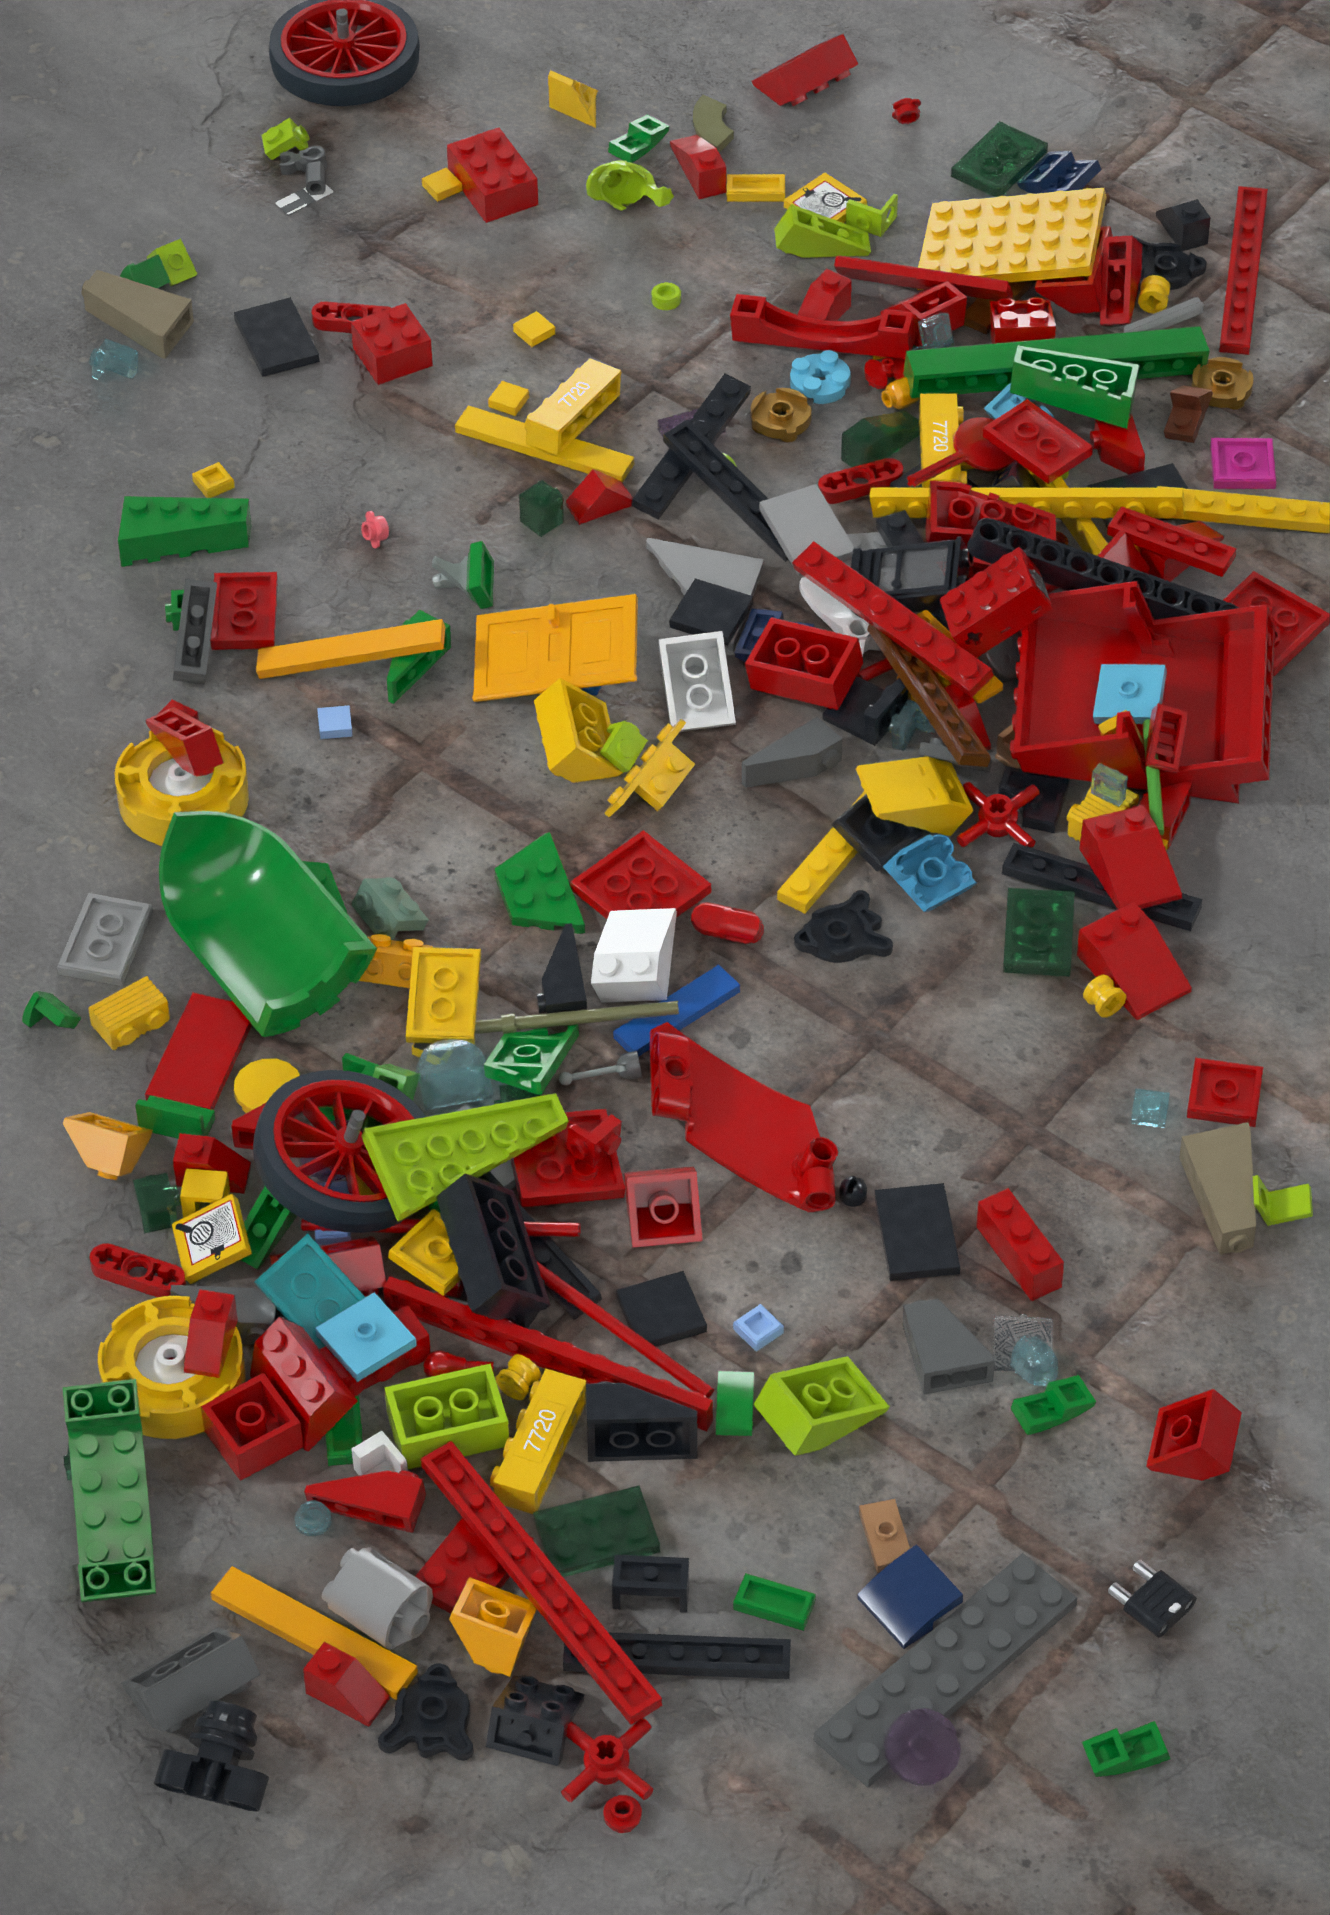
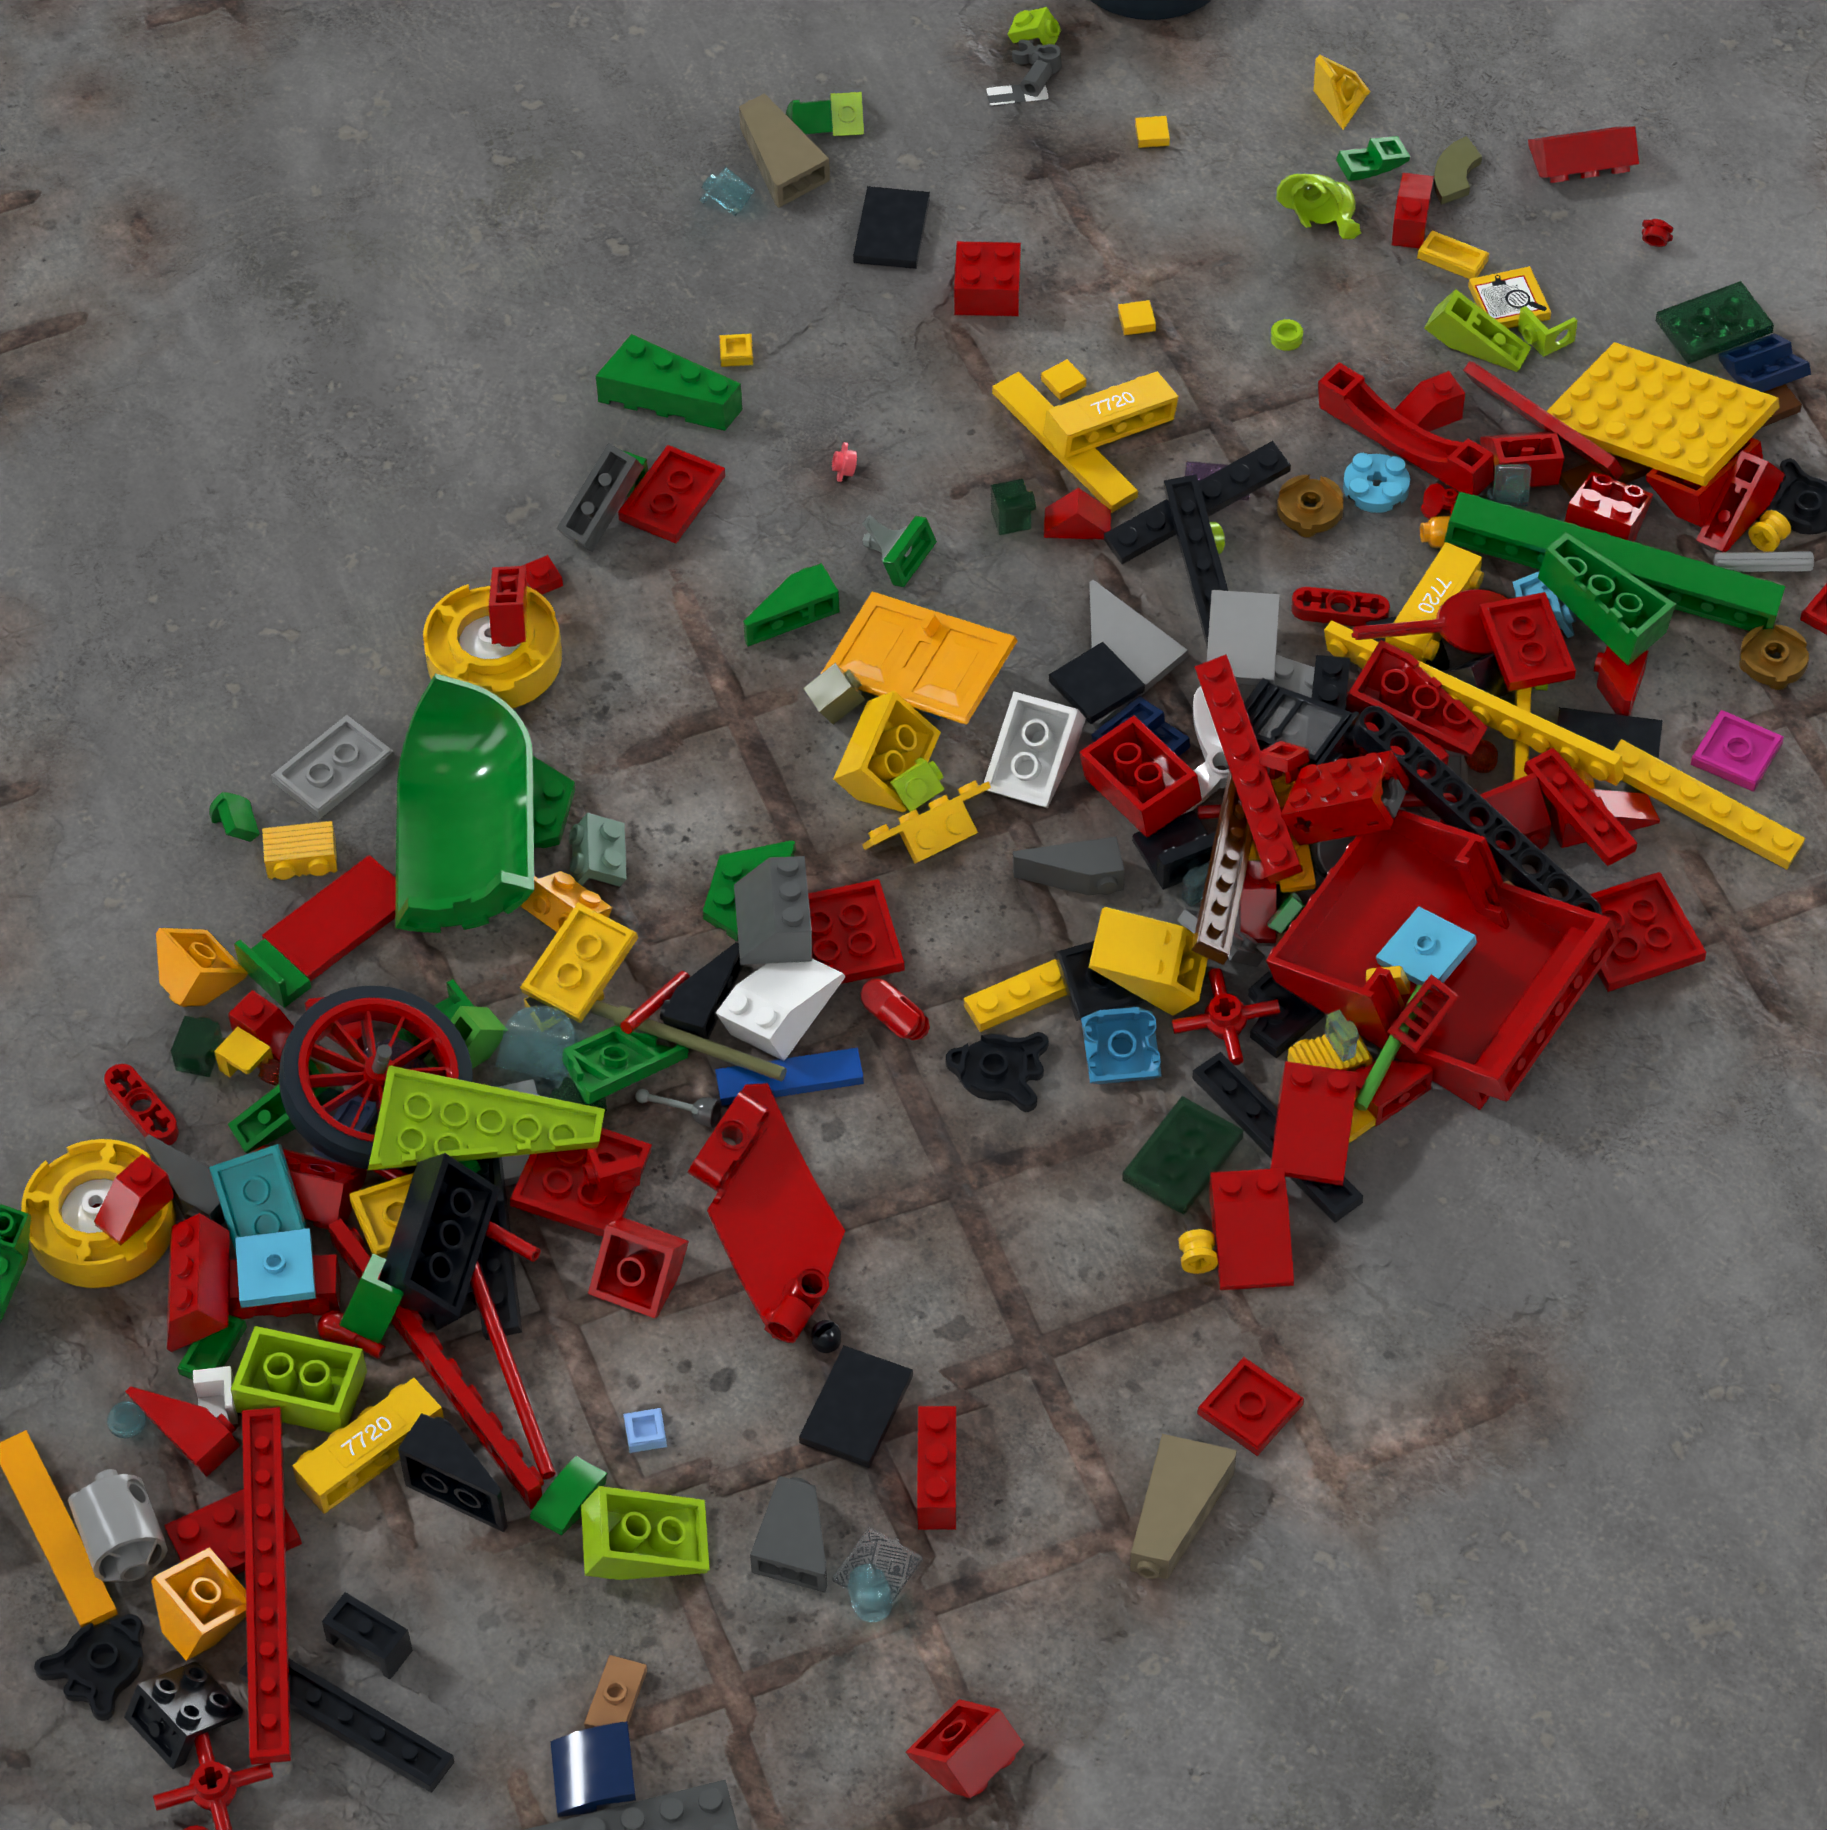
camera: 30 degrees right, 5 degrees up
tile [172,1194,252,1284] -> none
red brick [201,1373,303,1481] -> none
yellow tile [234,1059,300,1113] -> none
light orange tile [256,619,445,679] -> none
red slope [303,1642,390,1727] -> none
red beam [311,302,391,333] -> none
light blue tile [317,705,352,739] -> none
red brick [447,127,538,223] -> none
yellow wheel [496,1354,541,1400] -> none
clear green plate [533,1486,660,1577] -> none
black tile [616,1271,707,1347] -> none
green tile [733,1573,816,1631] -> none
clear green slope [841,411,920,467] -> none
green slope [1010,1375,1096,1436] -> none
clear light blue plate [1131,1088,1170,1128] -> none
copper slope [1164,385,1213,443] -> none
lime bracket [1253,1175,1313,1226] -> none
none -> clear red plate [257,1058,280,1086]
none -> green panel [339,1254,404,1343]
none -> red bar [620,971,690,1034]
none -> dark grey slope [734,856,812,965]
none -> brick [803,663,865,725]
none -> red tile [1259,741,1309,784]
none -> green tile [1267,893,1305,933]

